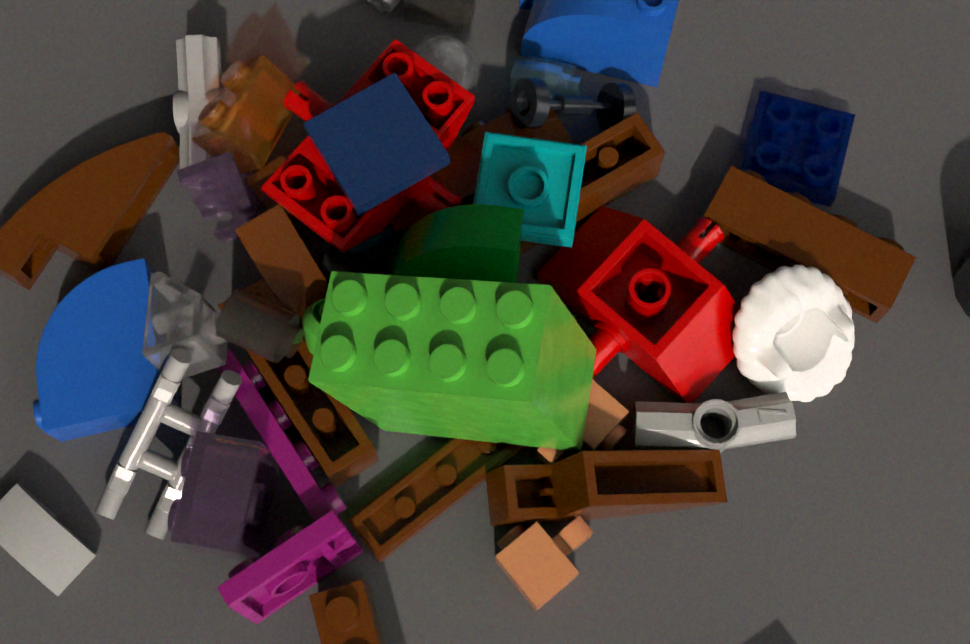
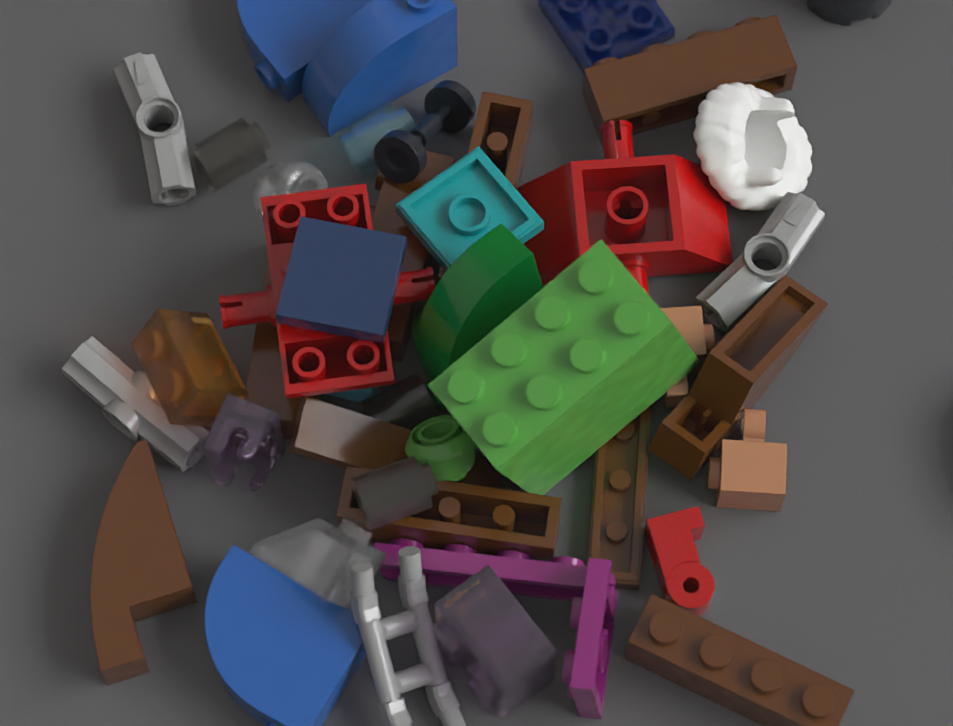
camera: 50 degrees left, 5 degrees down
none -> red leg [643,506,715,616]

